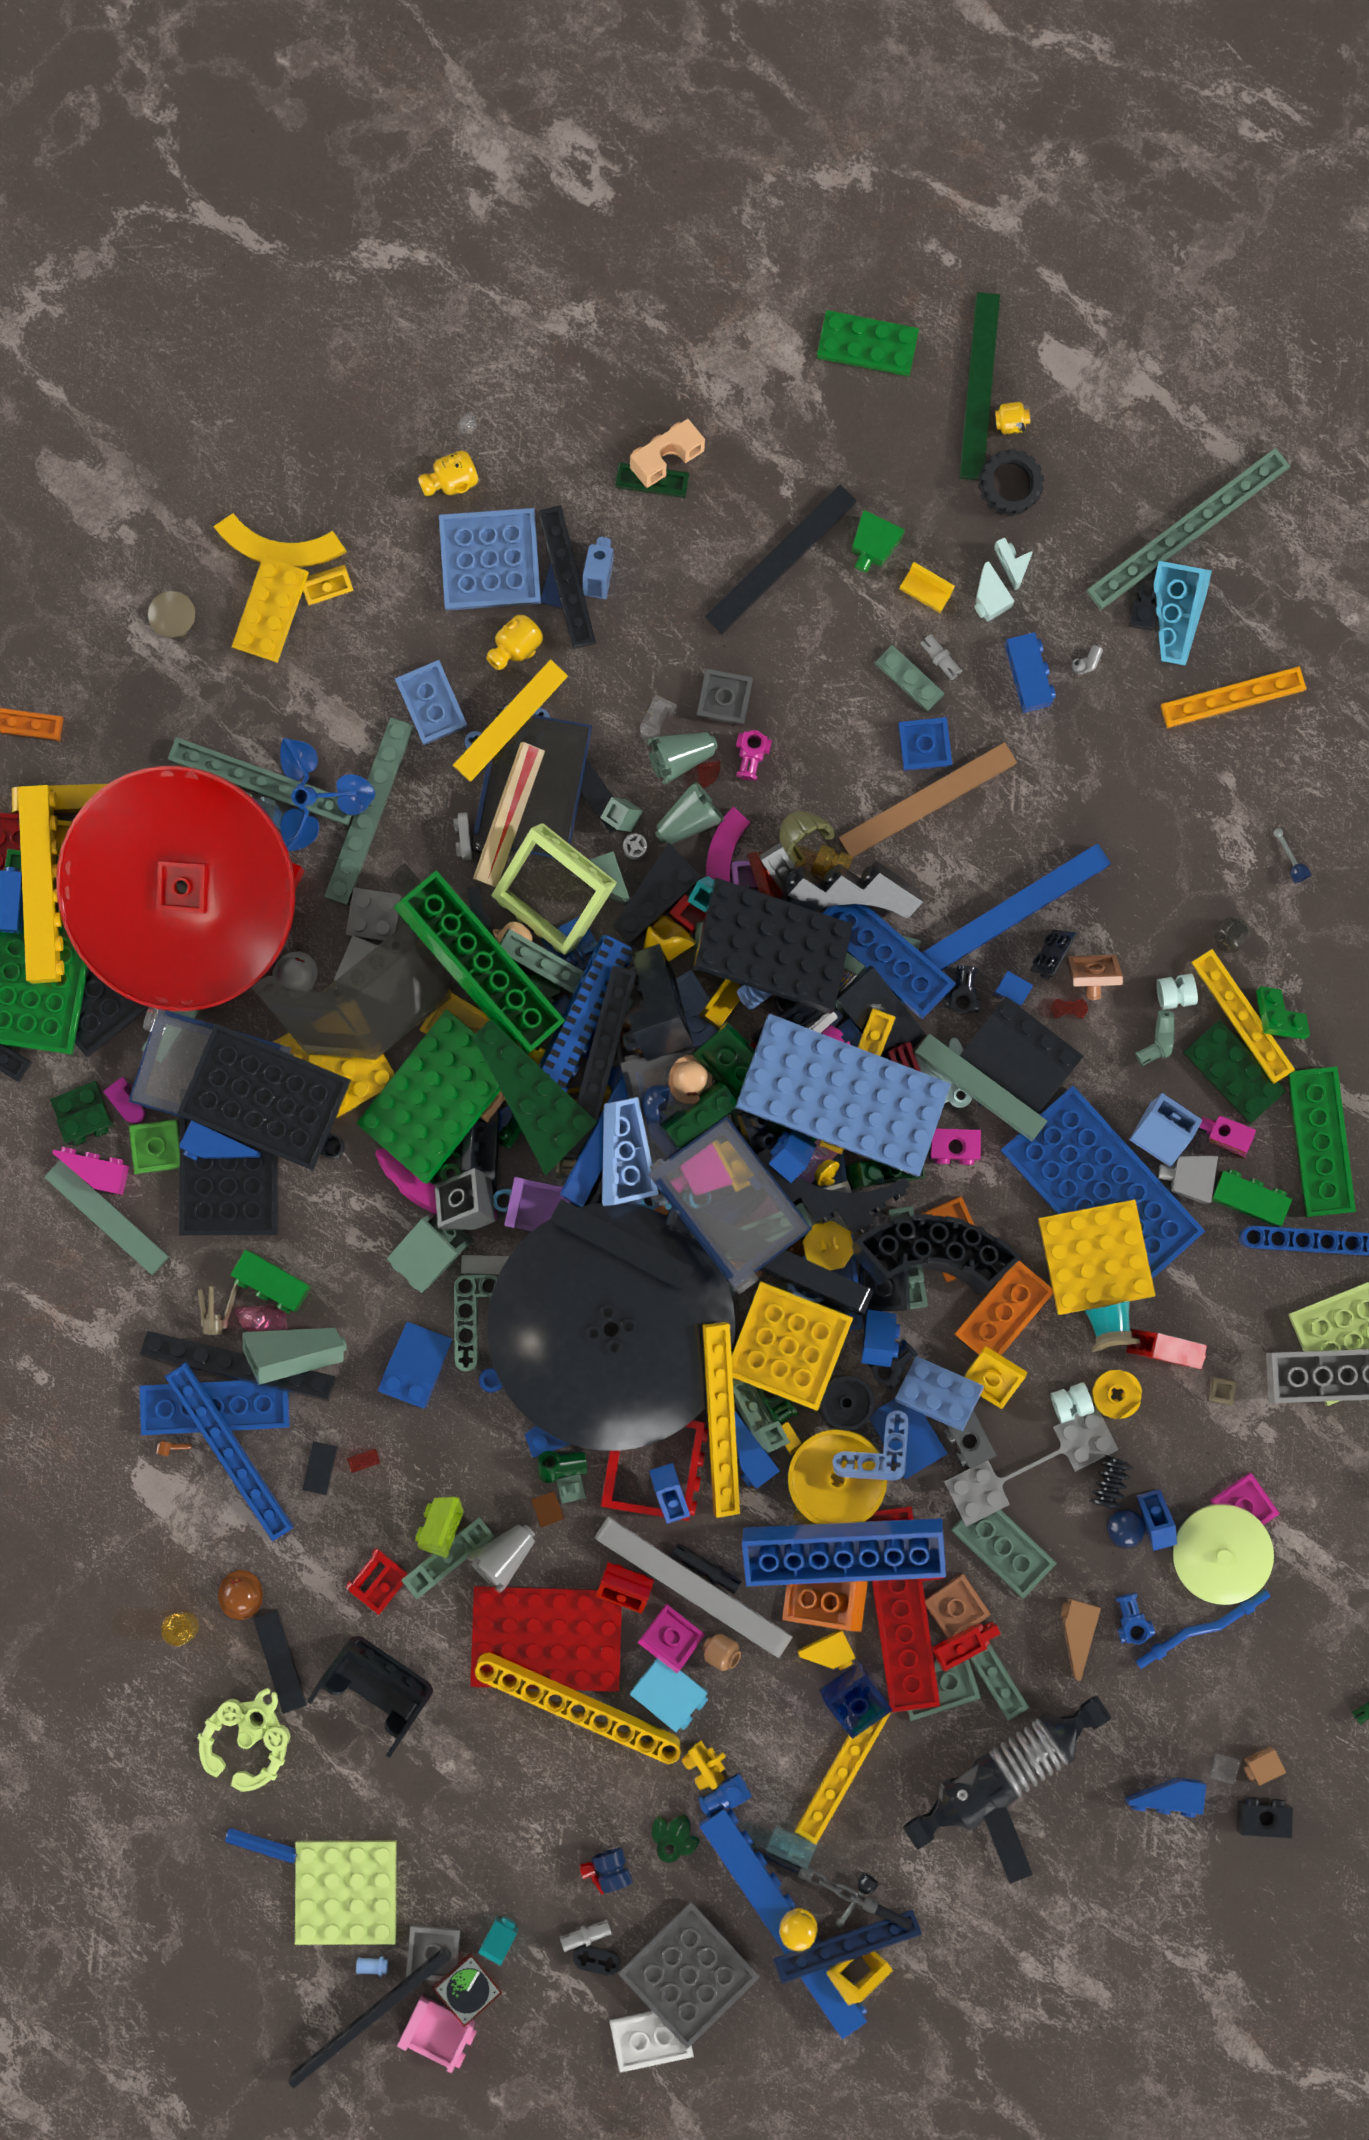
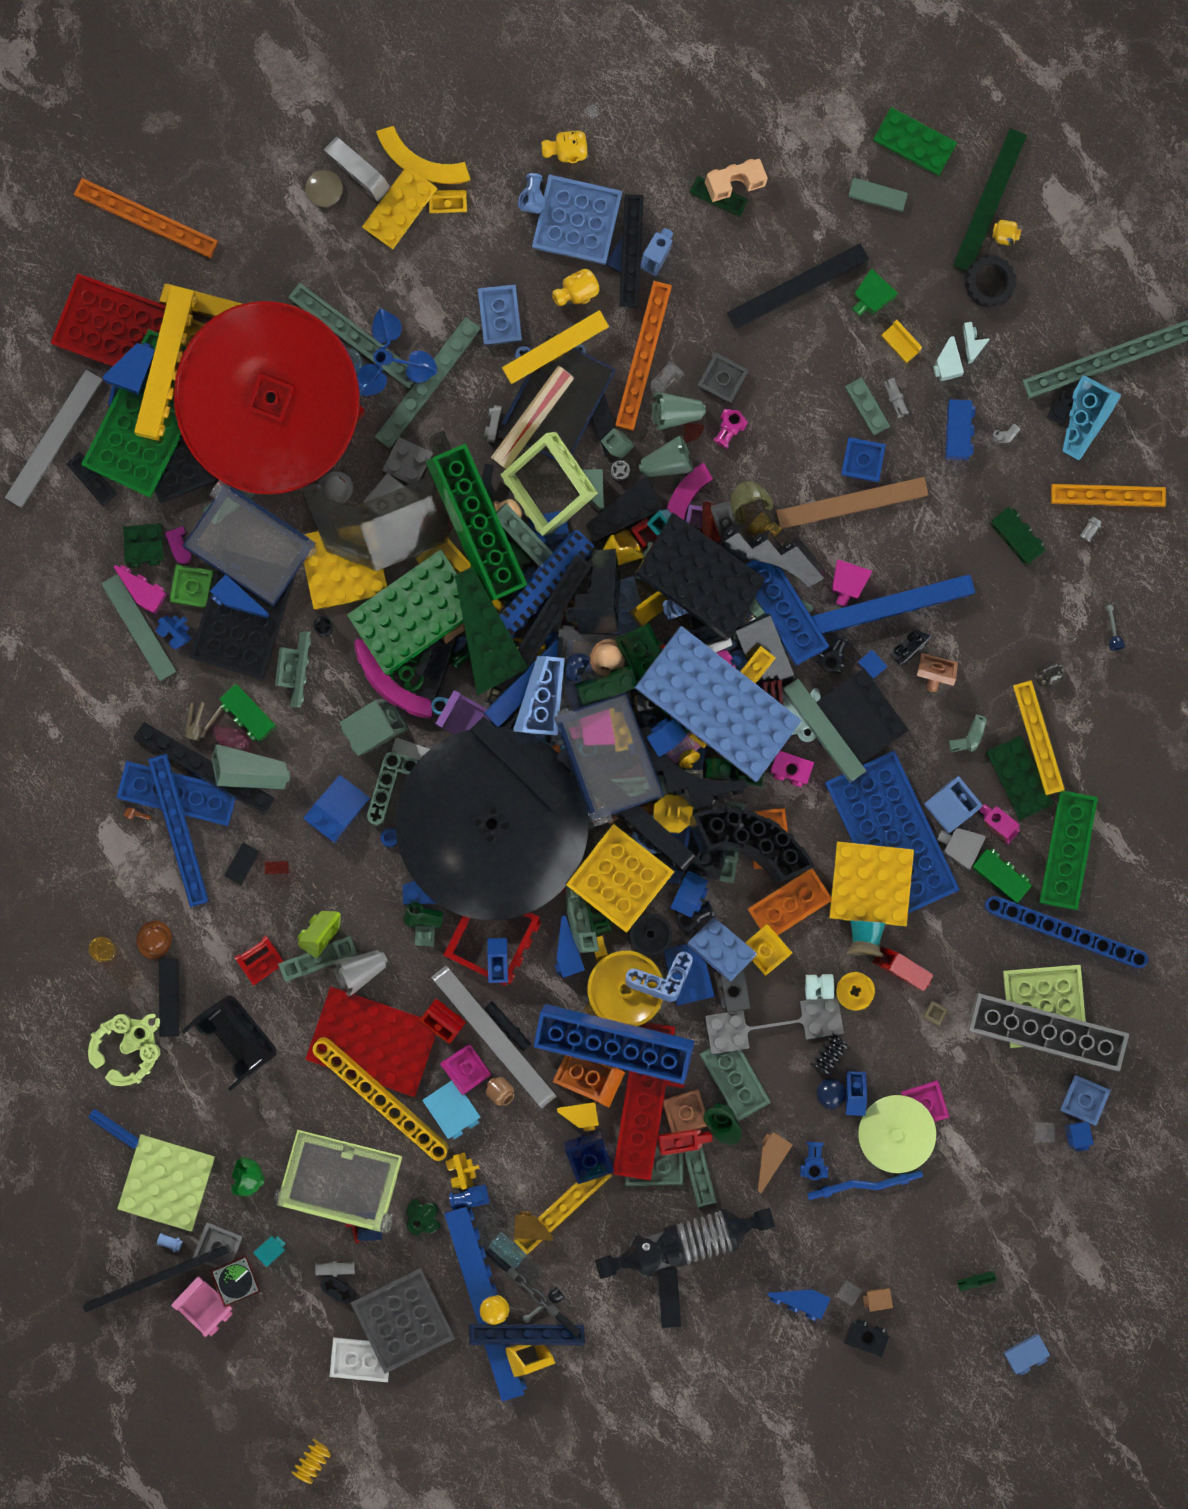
camera: 10 degrees right, 0 degrees up
black plate [177,1023,352,1171] -> none
dark grey slope [434,1168,496,1230] -> none
reddish brown panel [531,1492,565,1528] -> none
yellow plate [703,1322,740,1518] -> none
clear red piece [1051,998,1088,1019] -> none
light aqua wheel [1156,973,1198,1010] -> none
green plate [1256,986,1310,1039] -> none
none -> blue hips [156,615,192,650]
none -> green cylinder [231,1157,265,1197]
none -> clear door [274,1130,402,1233]
none -> sand green bracket [275,631,311,708]
none -> light grey beam [323,137,390,203]
none -> pearl gold slope [514,1211,553,1241]
none -> medium blue connector [518,173,545,214]
none -> orange plate [615,281,672,431]
none -> dark green piece [703,1102,742,1145]
none -> dark pink torso [831,559,872,607]
none -> sand green tile [848,178,908,212]
none -> dark green brick [989,507,1045,567]
none -> light grey pin [1080,517,1102,542]

